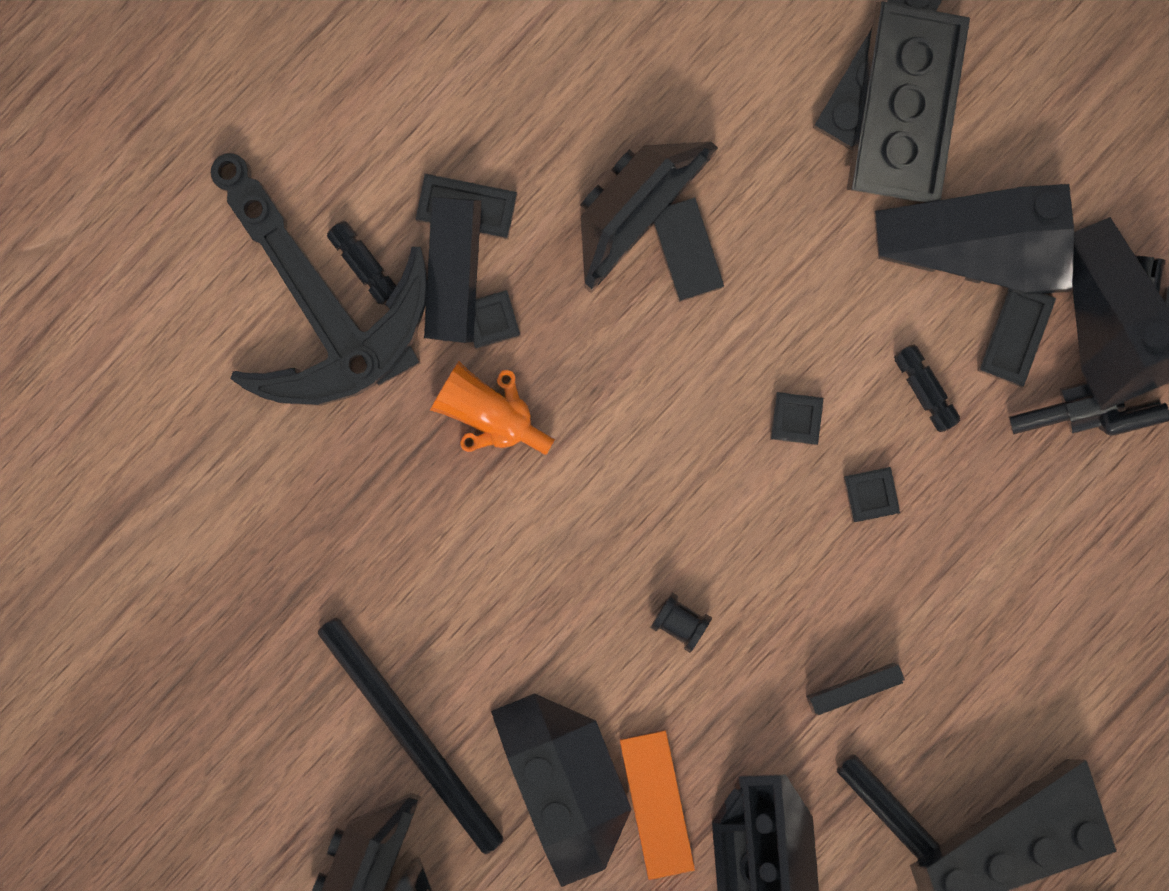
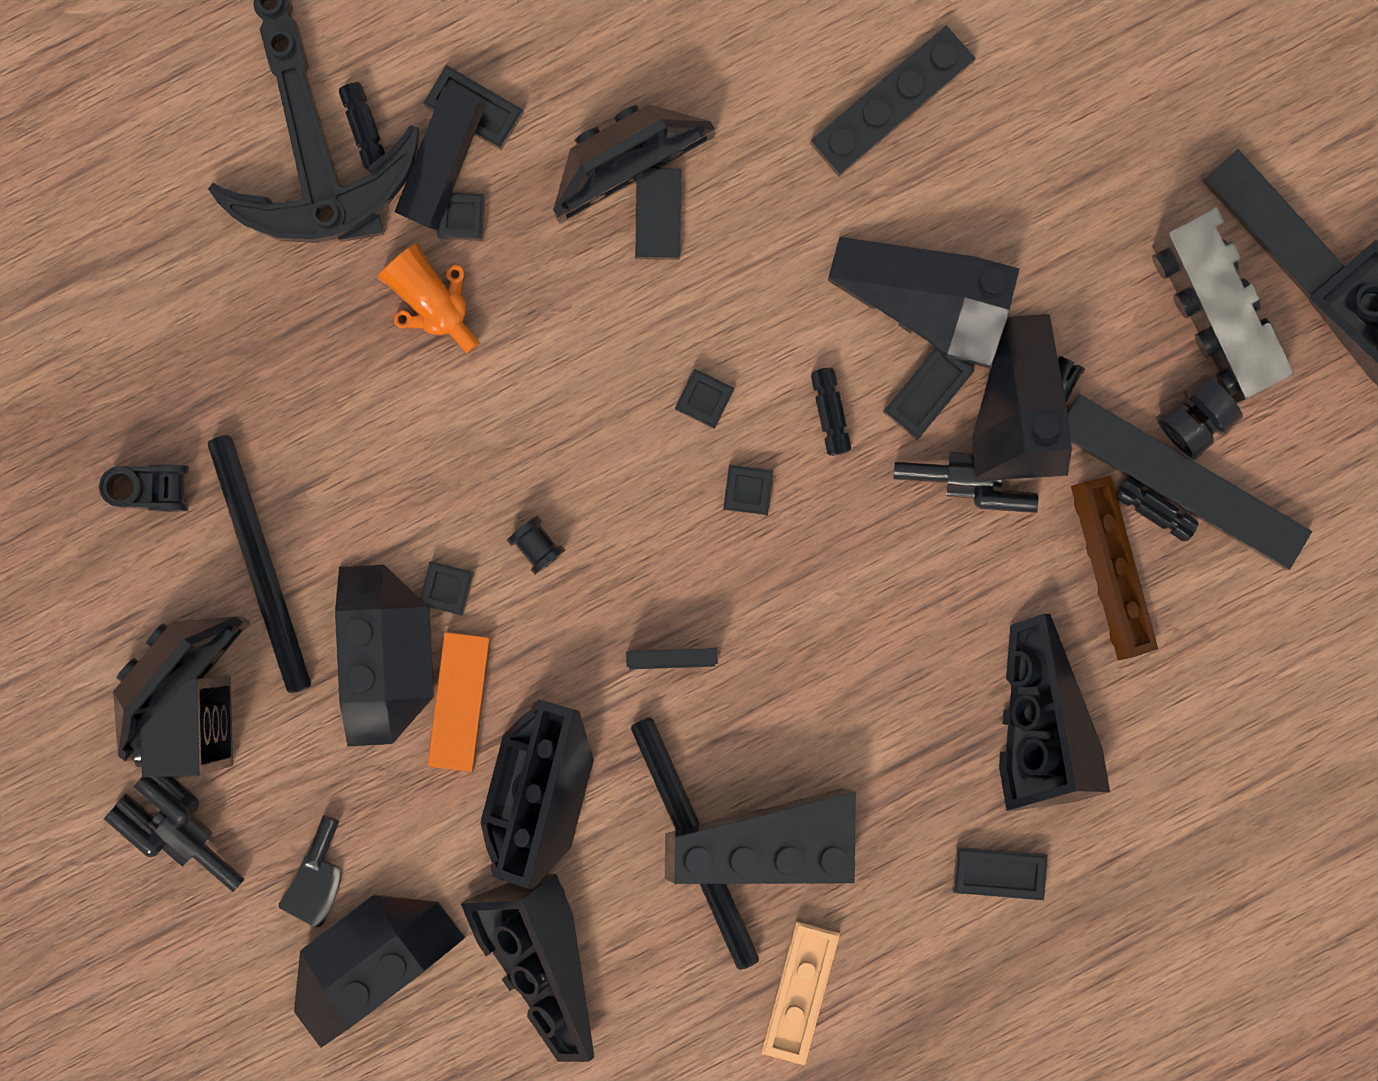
camera: 20 degrees right, 0 degrees up
black tile [847,1,970,203] -> none
none -> black piece [99,465,189,512]
none -> black tile [420,561,474,616]

